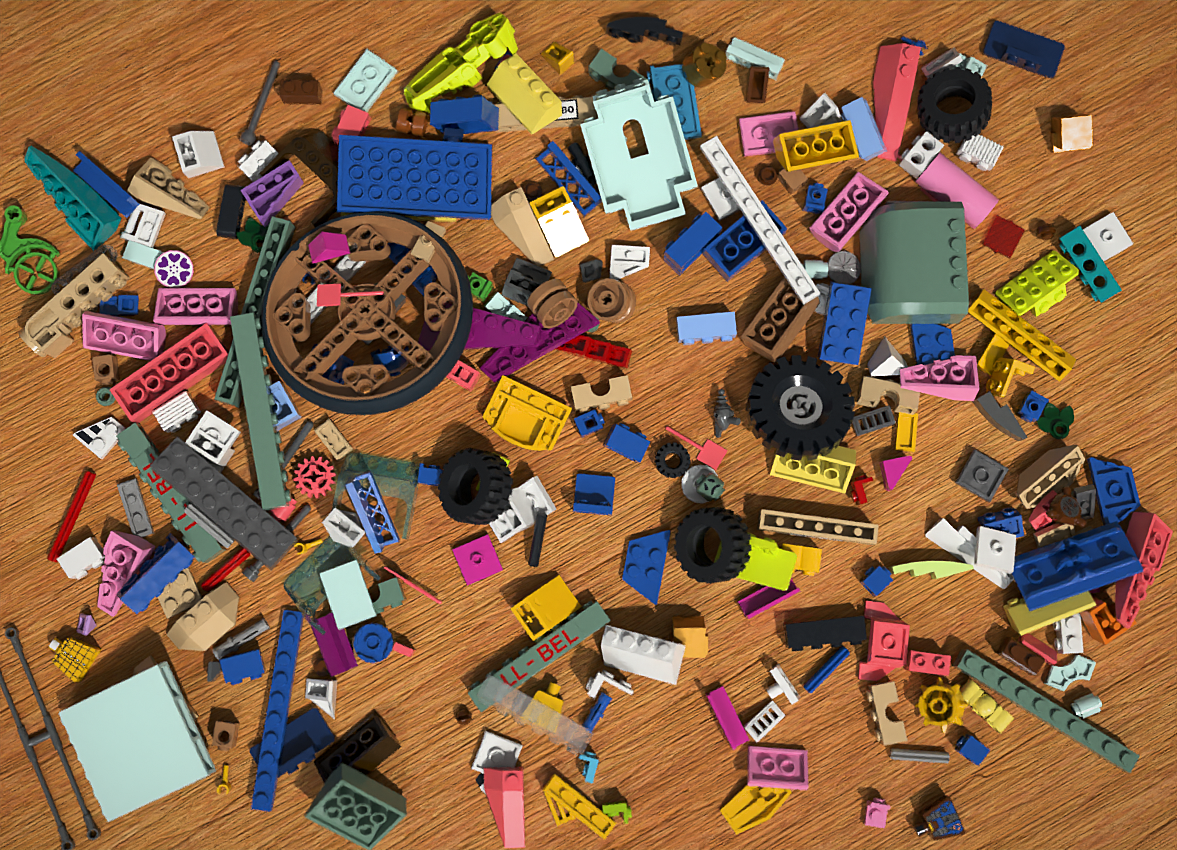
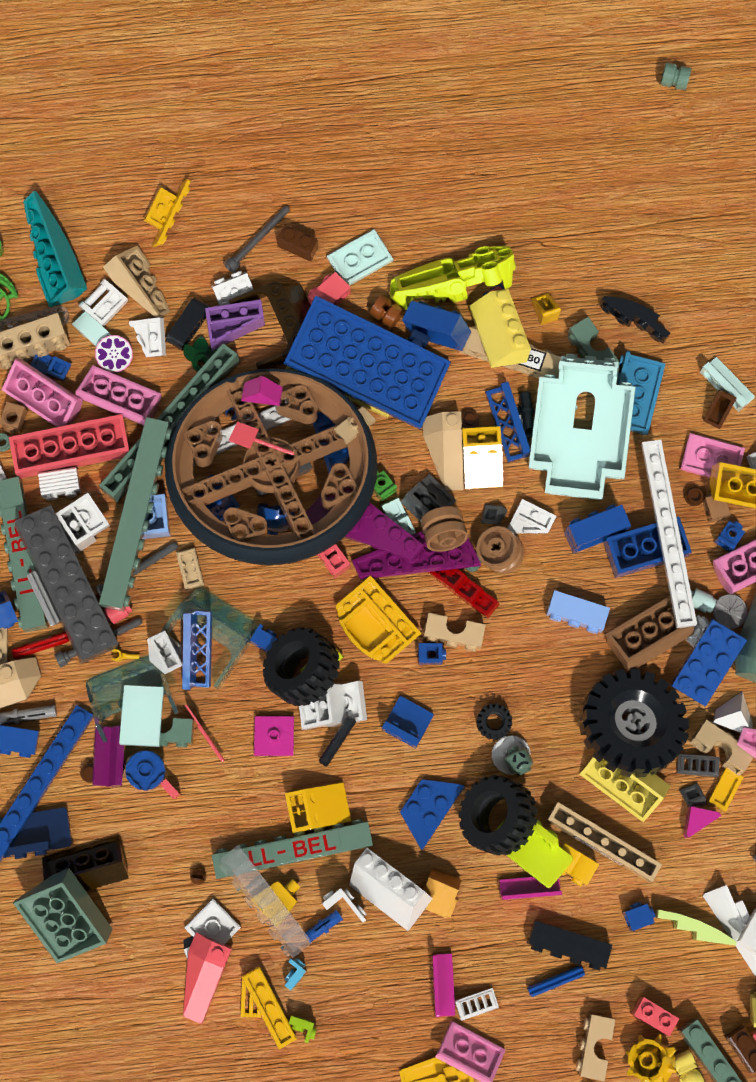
camera: 20 degrees right, 5 degrees down
blue fence [73,151,140,218] -> none
white slope [172,131,225,178] -> none
coral gear [294,456,337,499] -> none
white slope [305,679,337,720] -> none
blue brick [603,423,650,463] -> none
coral piece [665,426,727,470] -> none
pearl gold brick [682,42,727,88] -> none
white plate [701,178,740,221] -> none
dark grey piece [713,389,741,438] -> none
white tile [766,664,800,704] -> none
red bracket [850,475,873,506] -> none
coral piece [858,601,910,681] -> none
none -> white wing [129,318,166,357]
none -> yellow bracket [143,179,191,247]
none -> dark grey slope [679,783,707,807]

